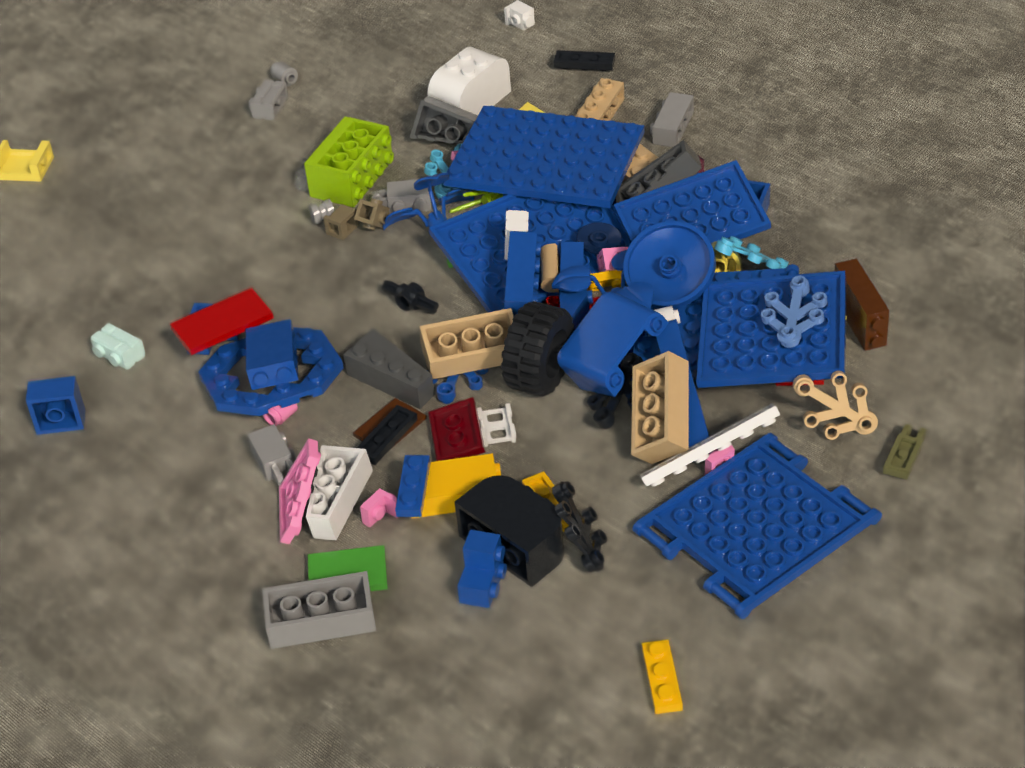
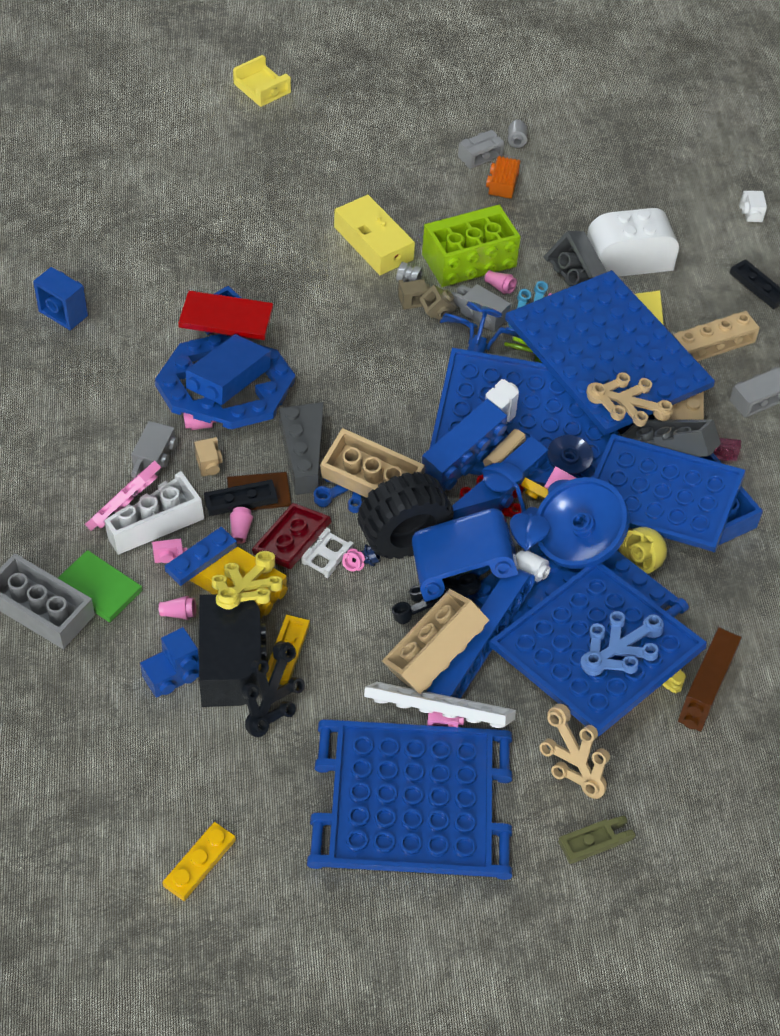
camera: 35 degrees right, 10 degrees up
light aqua brick [91,323,145,370] -> none
black axle [381,280,439,314] -> none
medium azure plant [714,236,789,269] -> none
none -> bright pink cone [159,596,197,620]
none -> tan brick [194,437,223,477]
none -> light yellow plant [212,551,282,609]
none -> bright pink cone [230,507,253,544]
none -> light yellow brick [334,195,415,275]
none -> bright pink plate [342,548,365,572]
none -> dark blue plate [361,544,381,566]
none -> bright pink cone [485,270,517,294]
none -> orange brick [486,156,521,199]
none -> tan plant [586,372,673,427]

